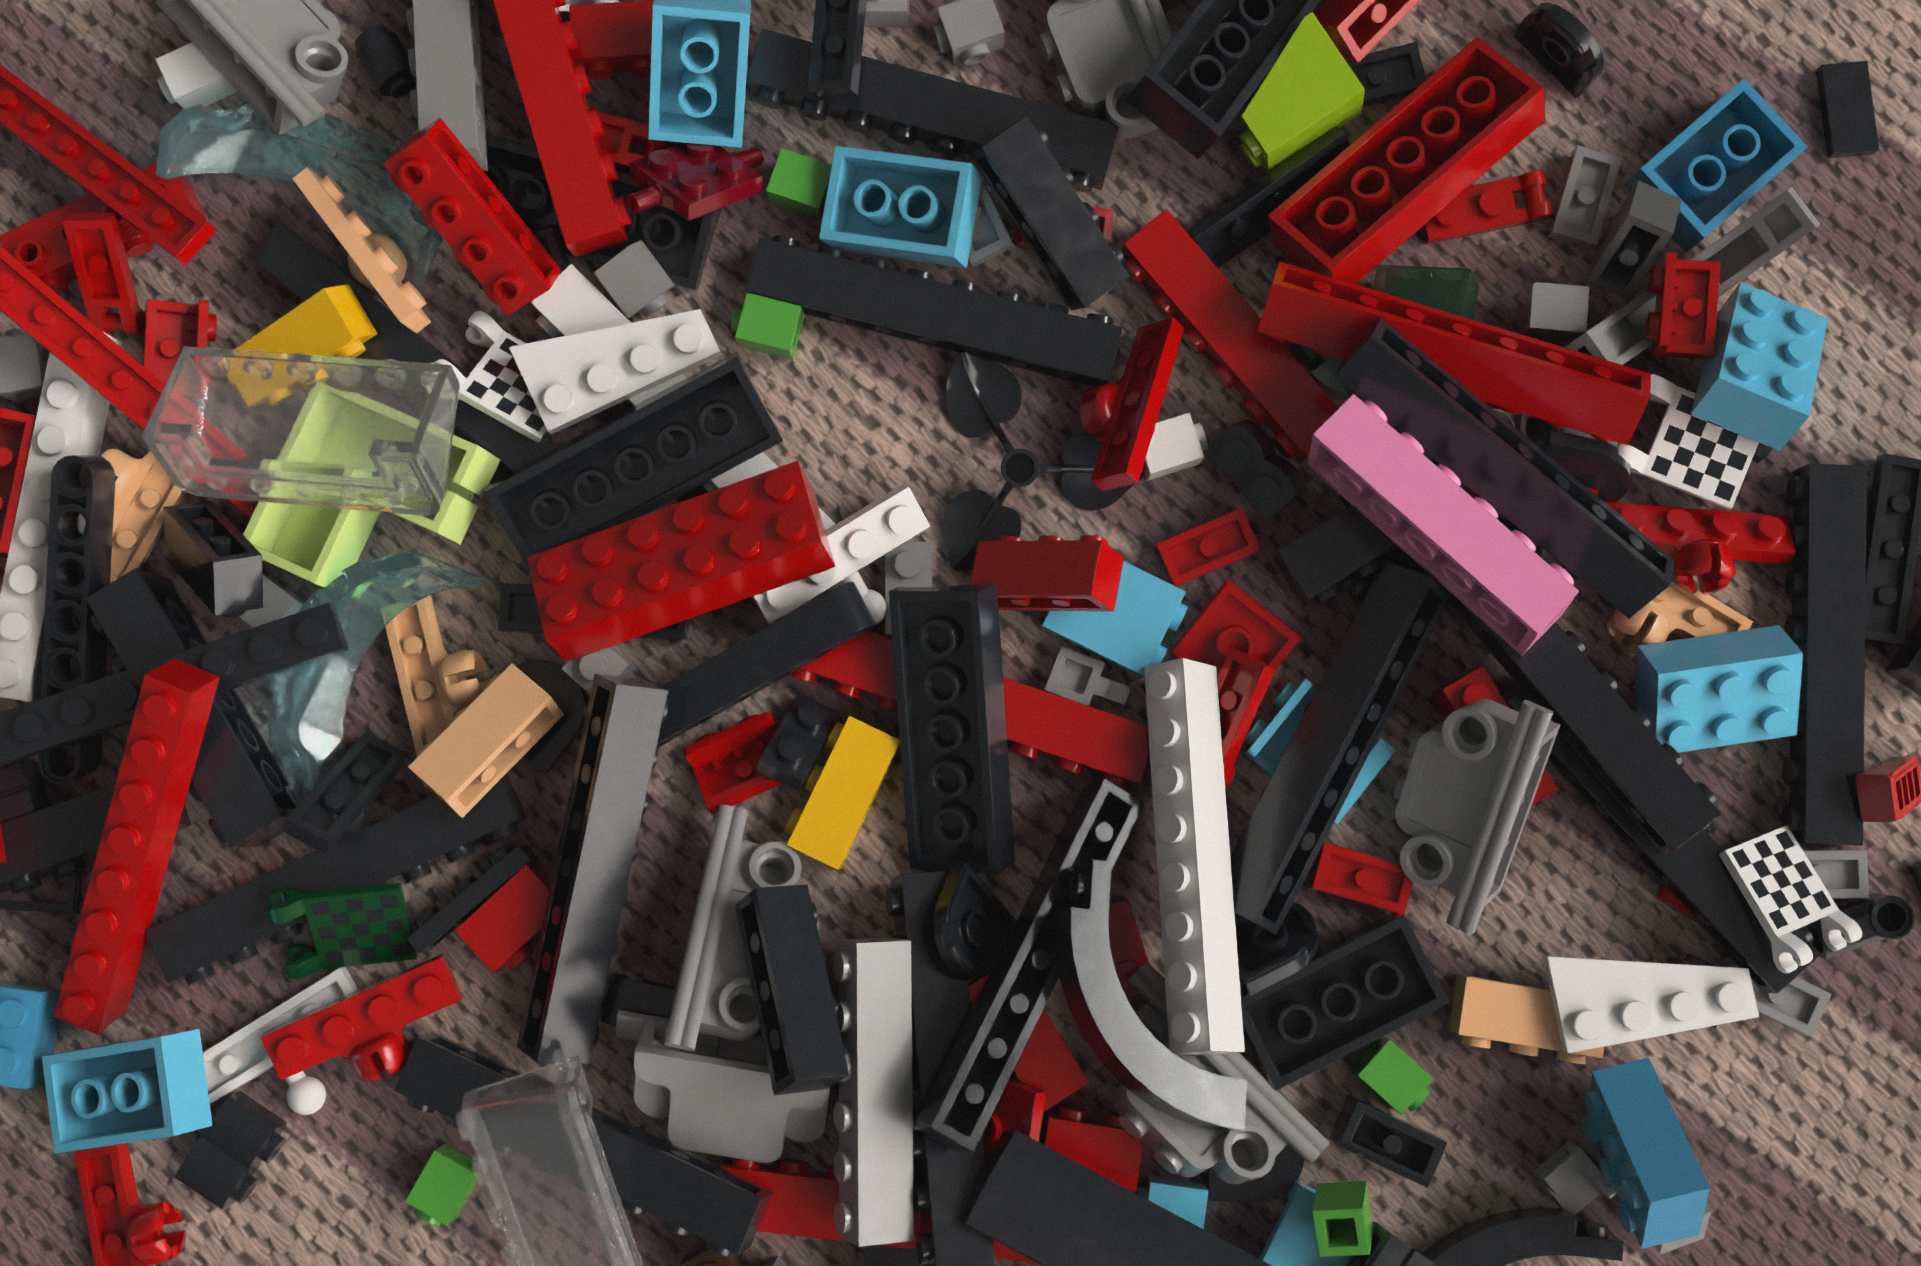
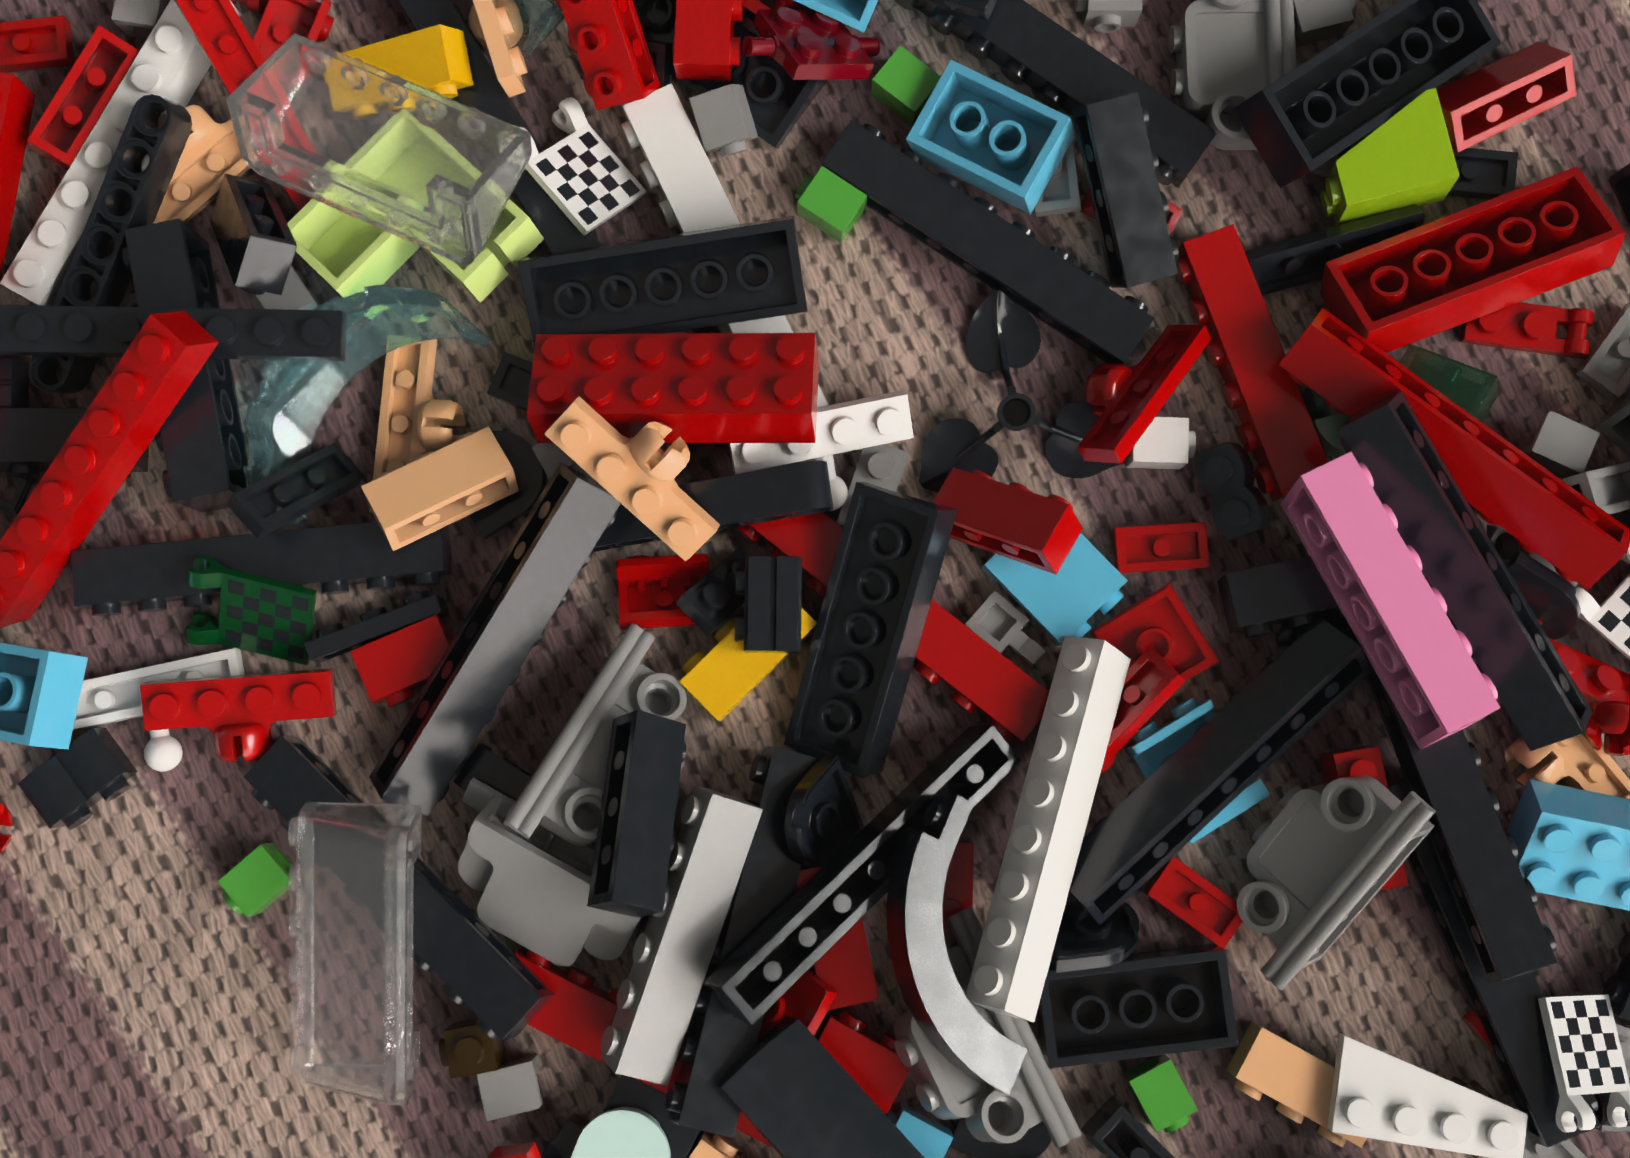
camera: 15 degrees right, 0 degrees up
white wing [509,309,722,435] -> none
none -> light nougat plate [545,396,720,562]
none -> black brick [735,556,802,653]

